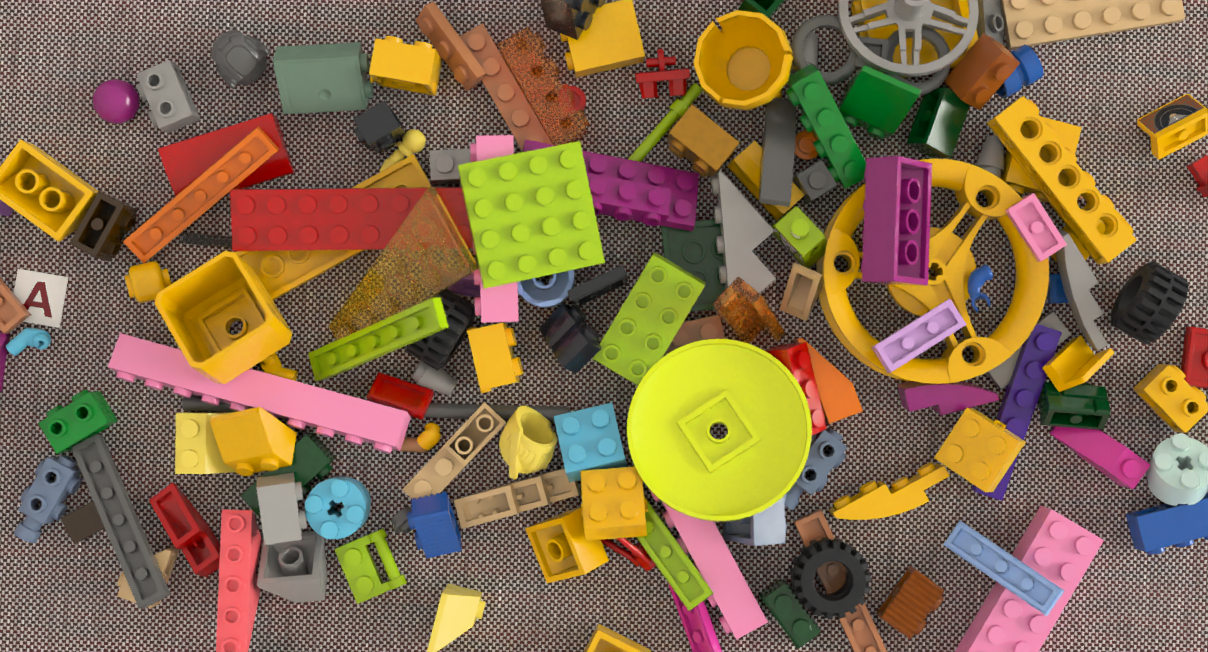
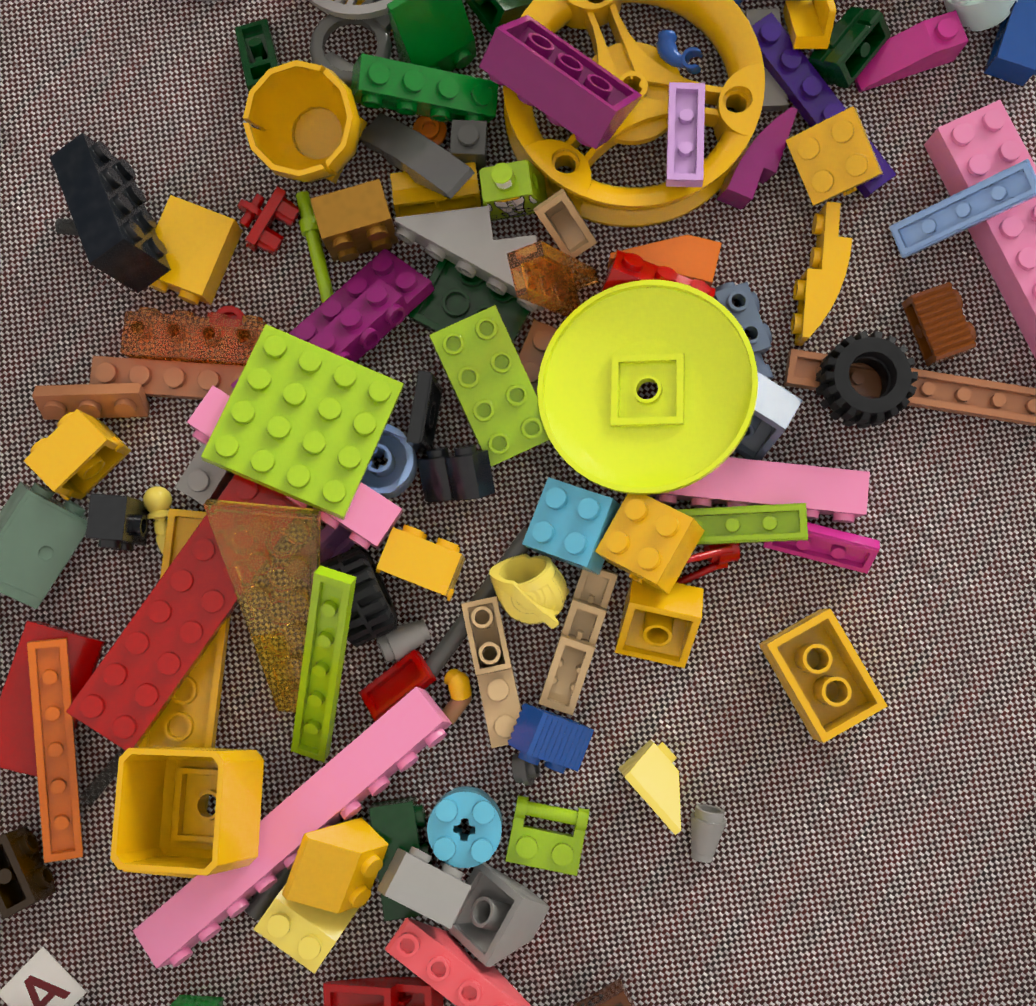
camera: 50 degrees left, 5 degrees down
yellow head [124,261,171,303] -> none
yellow arm [259,352,298,381] -> none
dark green brick [759,578,821,649] -> none

